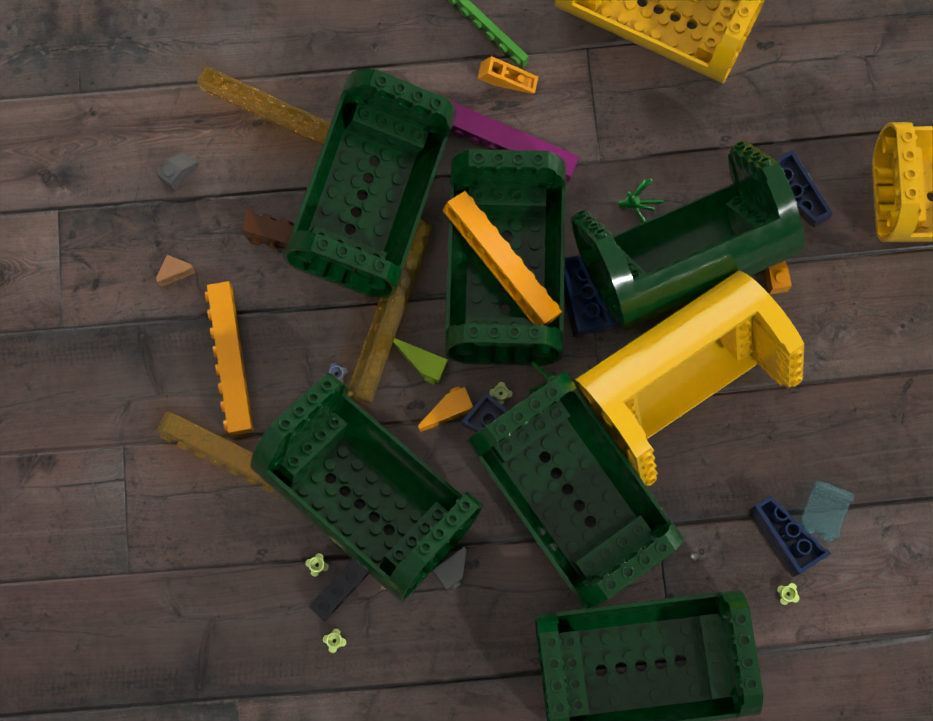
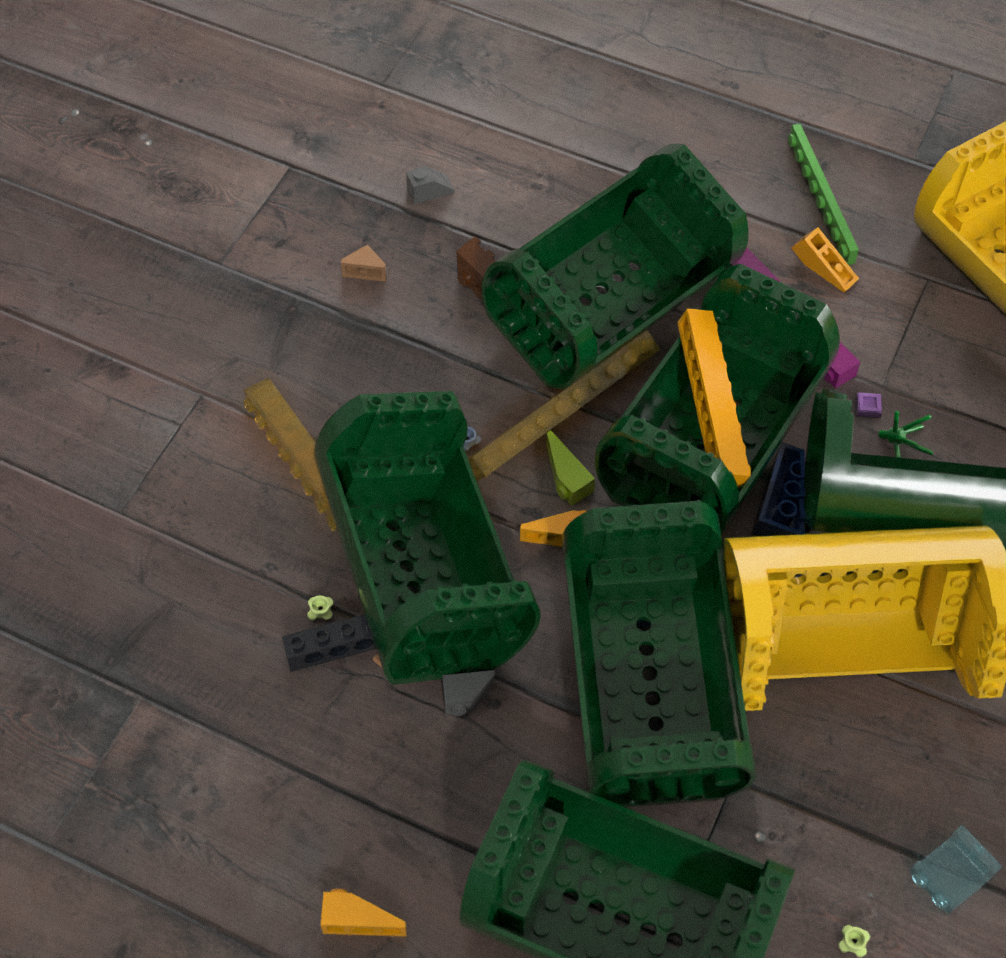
camera: 25 degrees right, 20 degrees down
clear yellow brick [197,66,330,146] -> none
light orange brick [205,281,254,436] -> none
yellowish green plate [323,629,346,653] -> none
dark blue wedge [749,496,832,577] -> none
none -> medium lavender tile [856,393,882,418]

